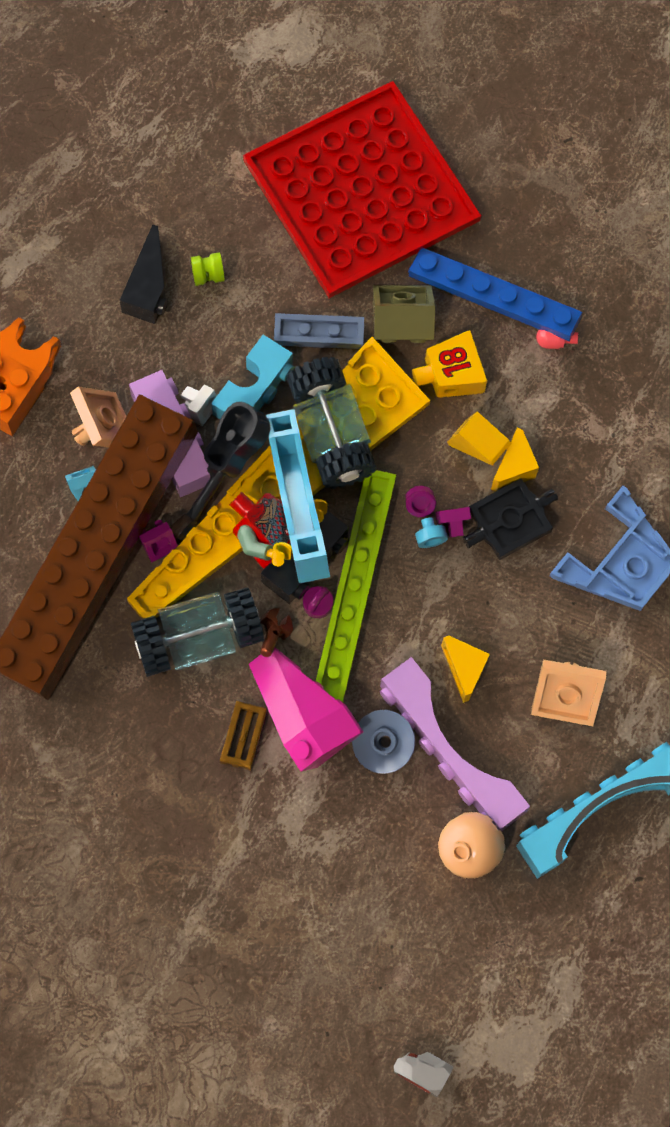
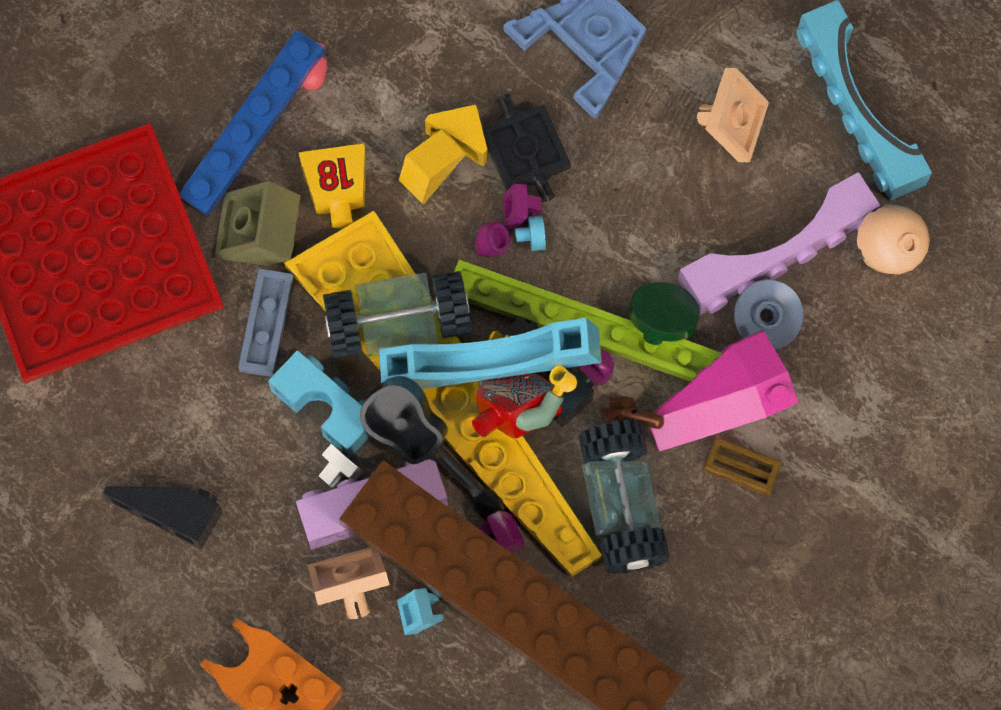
camera: 80 degrees left, 0 degrees up
lime wheel [191,252,225,286] -> none
yellow slope [441,636,490,703] -> none
none -> dark green tile [628,282,700,345]

